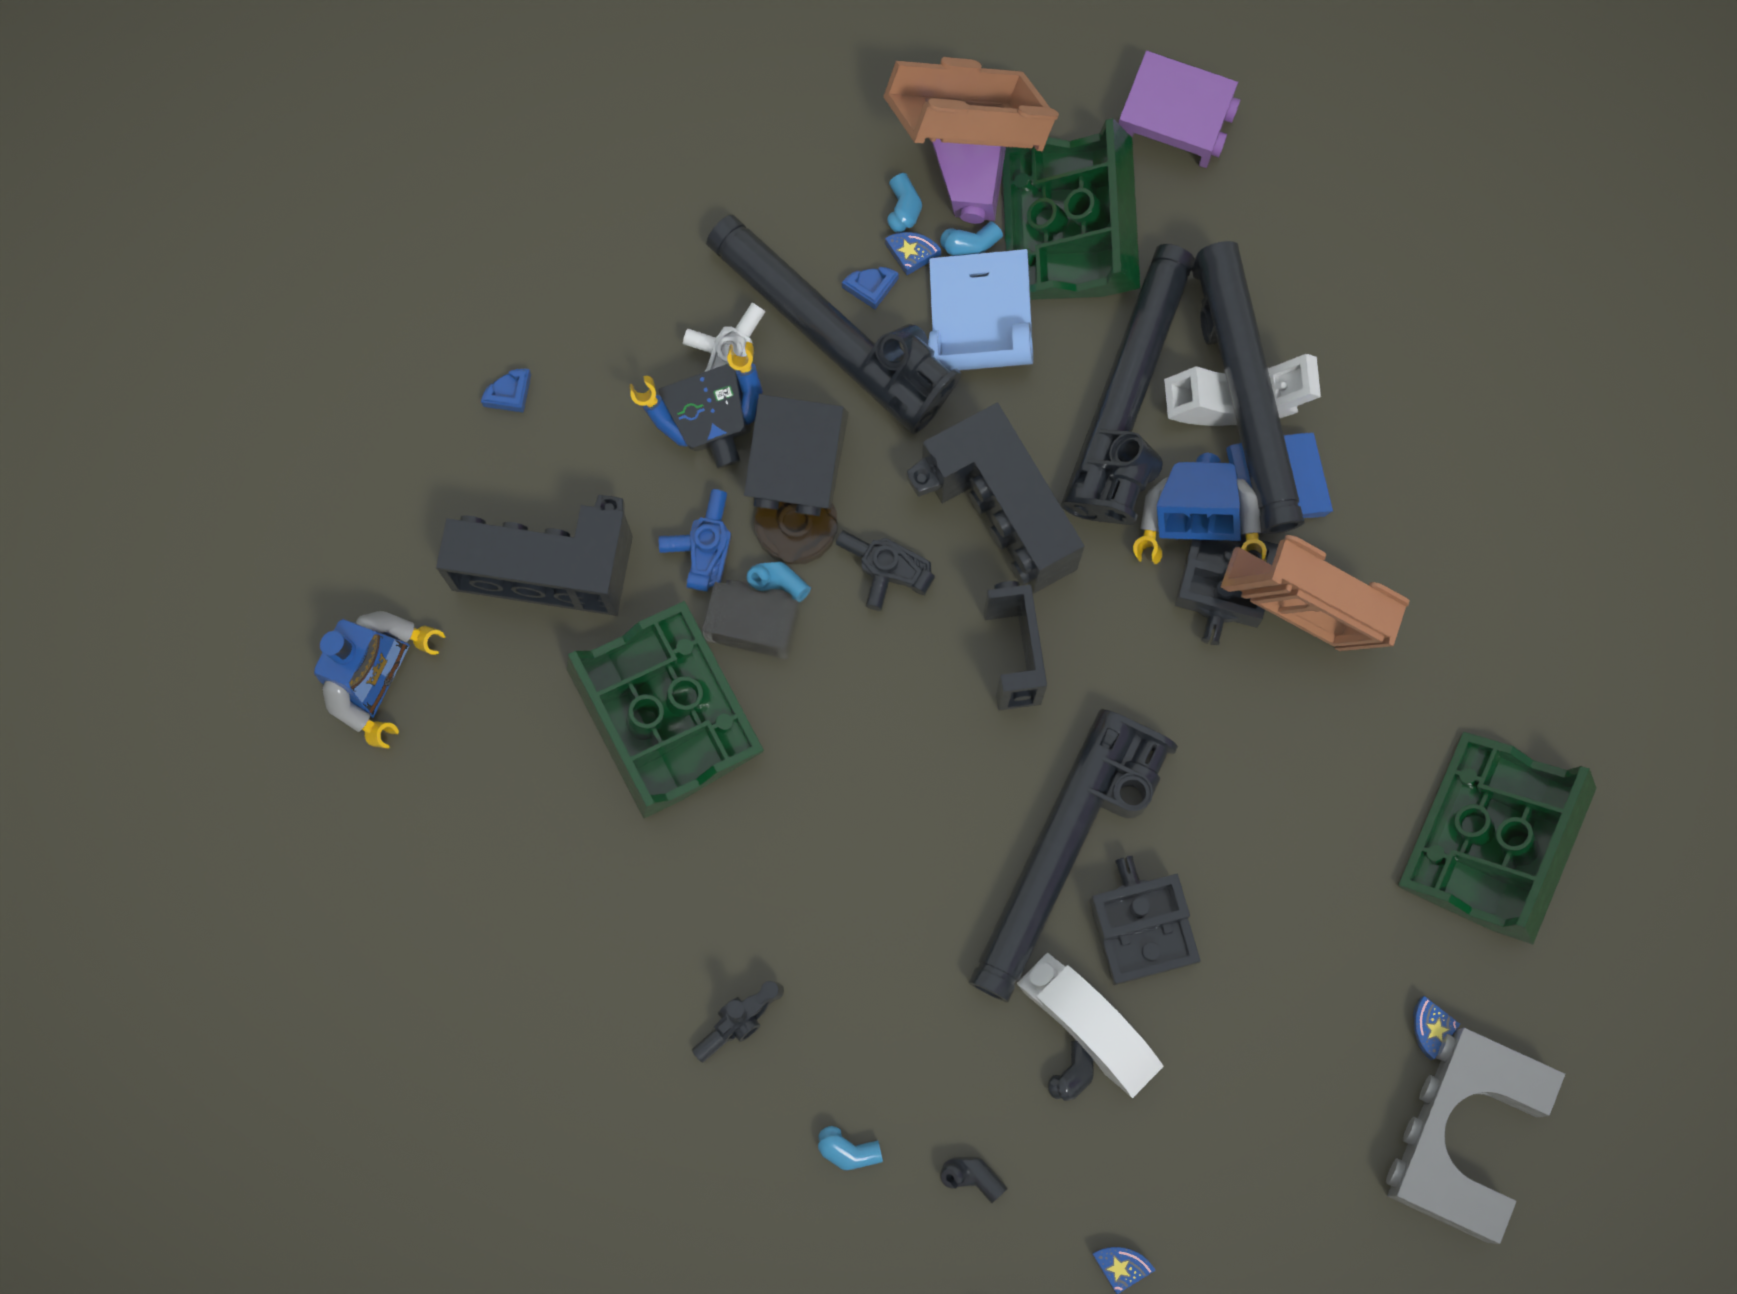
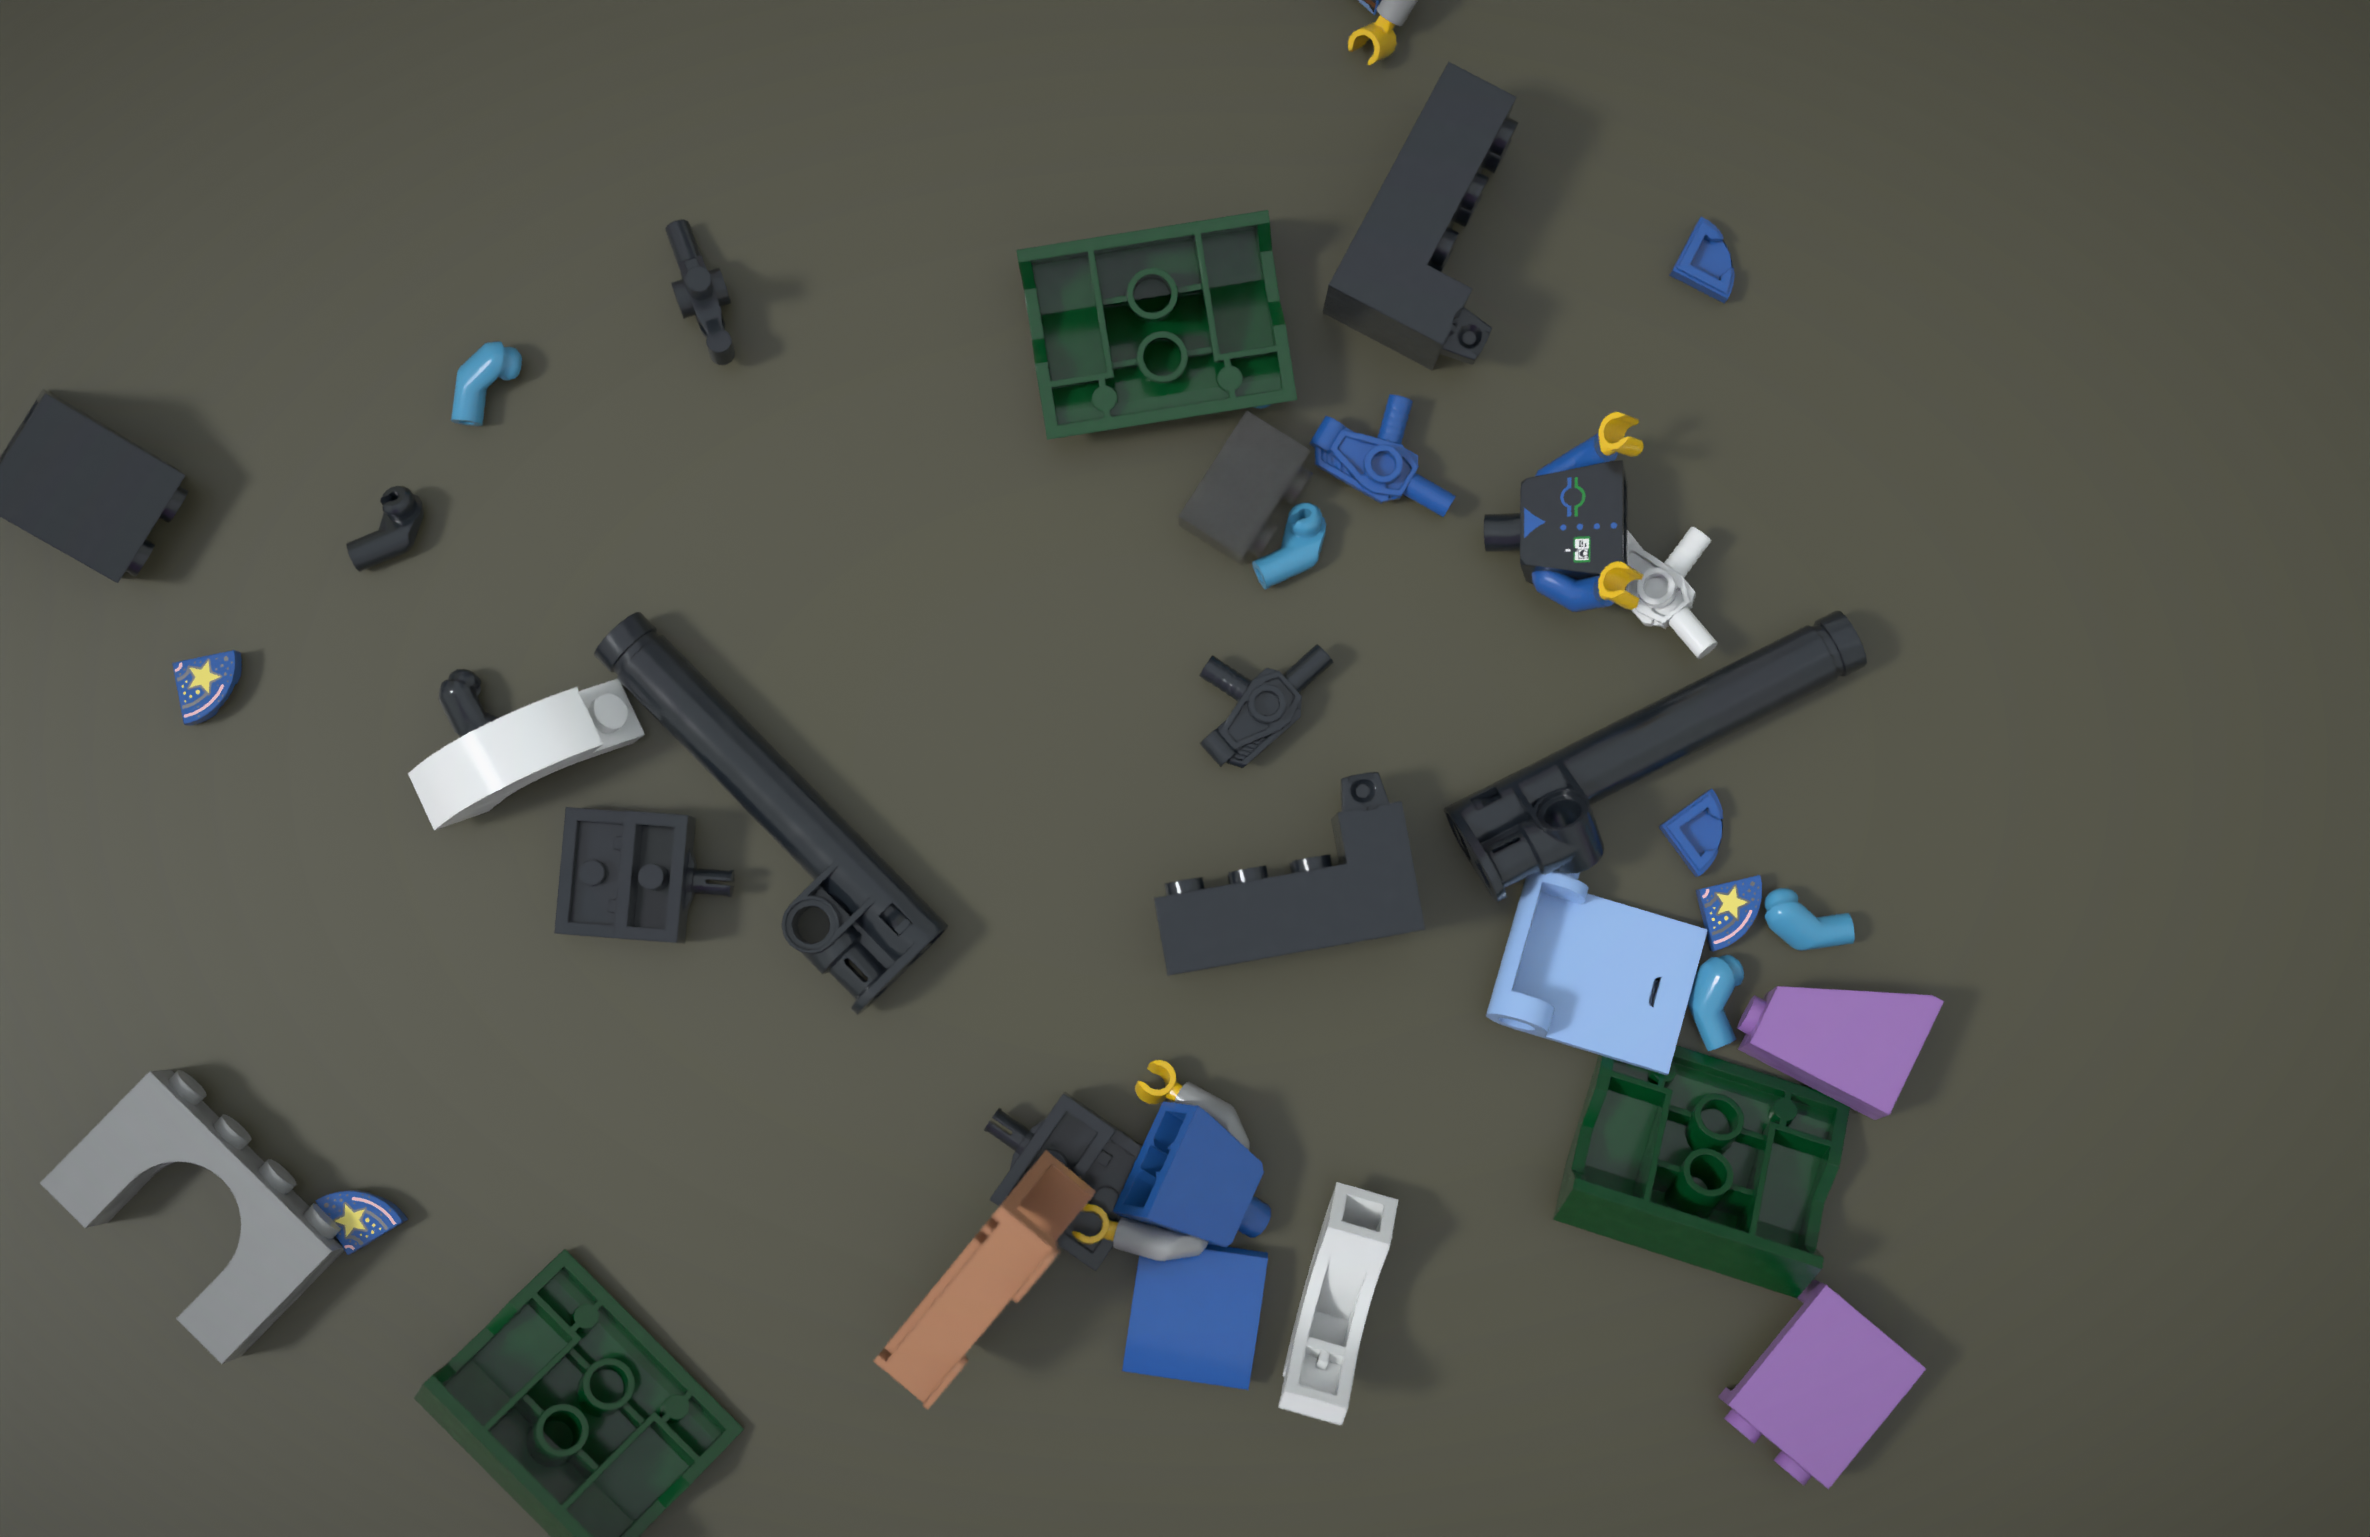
camera: 105 degrees right, 10 degrees up
black slope [744,394,849,516] -> none
dark brown tile [755,502,837,564] -> none
nougat piece [883,57,1059,151] -> none
black panel [984,581,1047,711] -> none
black piece [1061,244,1195,525] -> none
black piece [1191,241,1305,534] -> none

